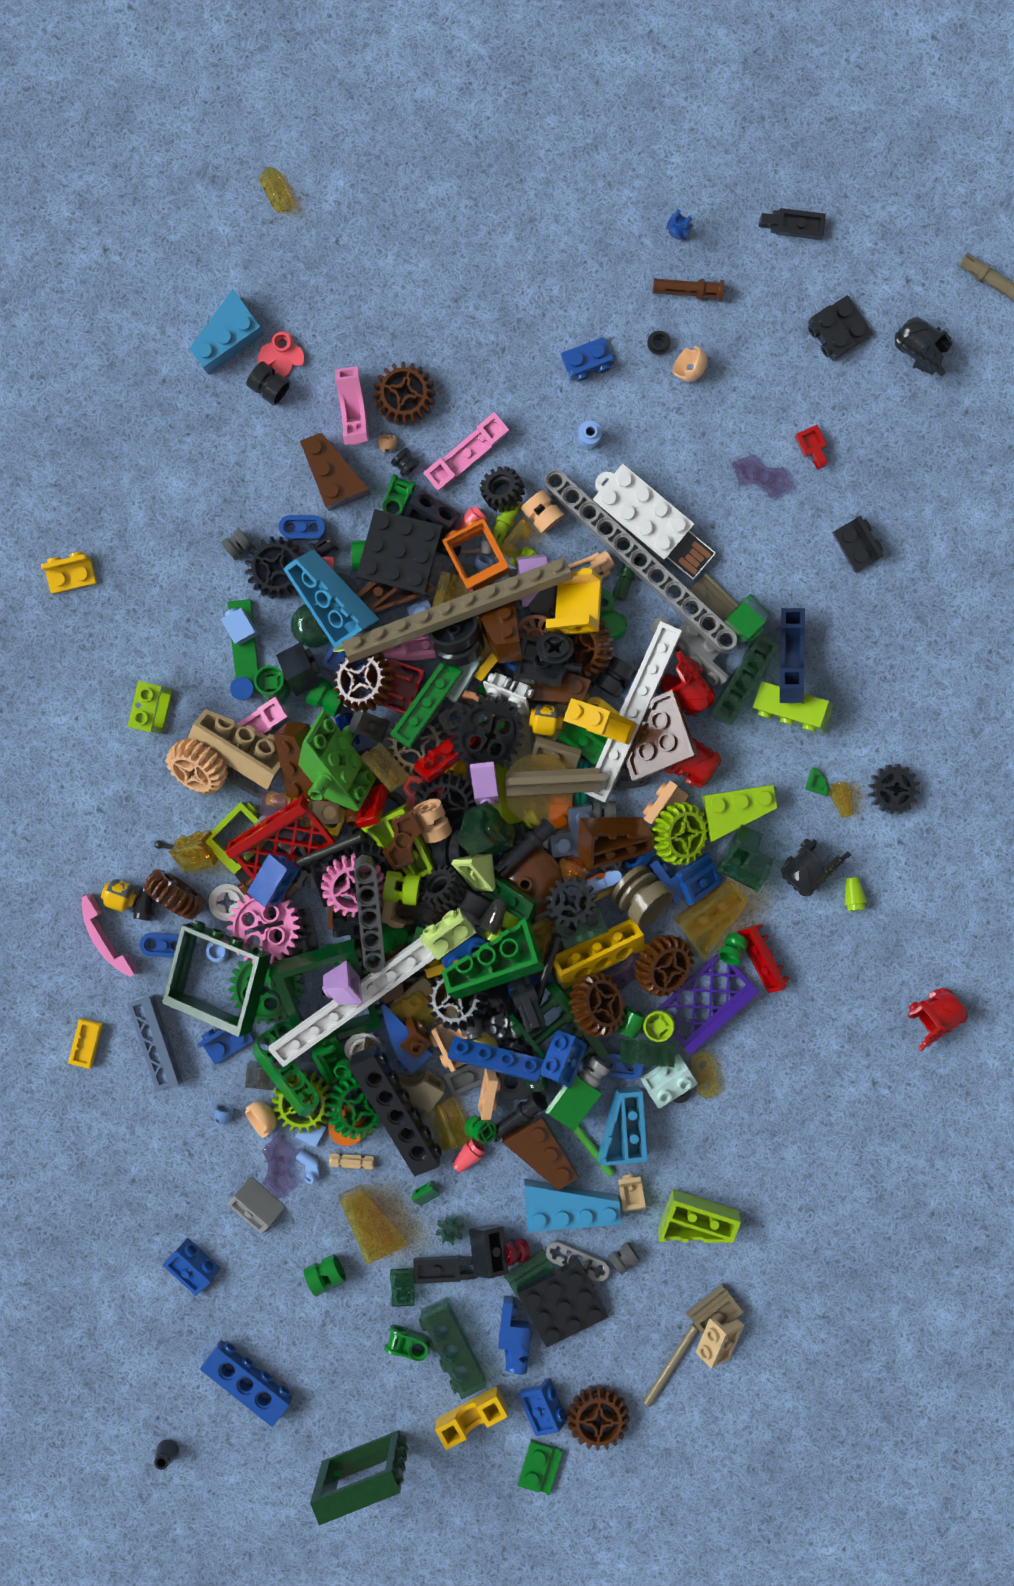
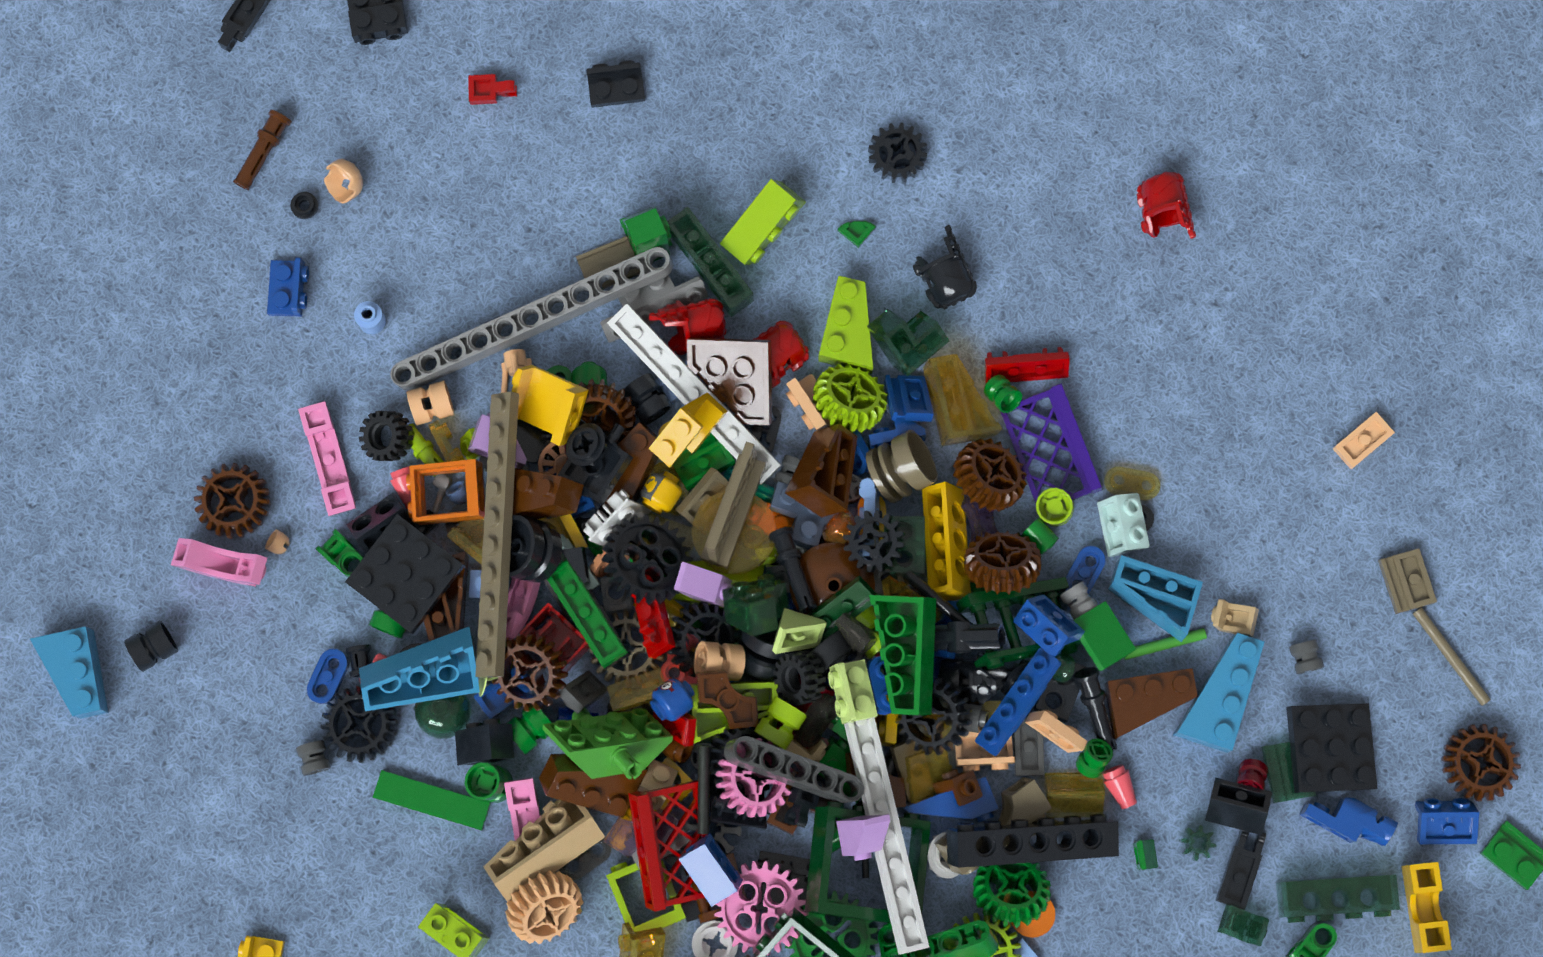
camera: 70 degrees left, 10 degrees down
light blue brick [221,607,259,646] -> none
blue tile [230,677,255,701] -> none
coral plate [258,331,304,377] -> none
reddish brown wedge [300,432,371,511] -> none
green hinge [311,1032,348,1086] -> none
tan axle [329,1153,375,1170] -> none
green hinge [334,1059,352,1080] -> none
clear yellow wedge [338,1185,410,1265] -> none
black wheel [391,447,420,477] -> none
light grey beam [546,1240,609,1282] -> none
white piece [592,464,715,580] -> none
dark green axle [613,557,641,601] -> none
clear green brick [620,1039,676,1067] -> none
lime wedge [658,1189,741,1243] -> none
blue plate [666,209,693,240] -> none
tan bracket [696,1318,744,1369] -> none
clear purple tile [732,454,792,498] -> none
dark blue arch [780,608,805,703] -> none
clear yellow cone [829,781,854,817] -> none
lime cone [844,877,868,912] -> none
none -> black piece [562,547,590,583]
none -> blue head [650,678,695,722]
none -> light nougat plate [1333,412,1395,469]

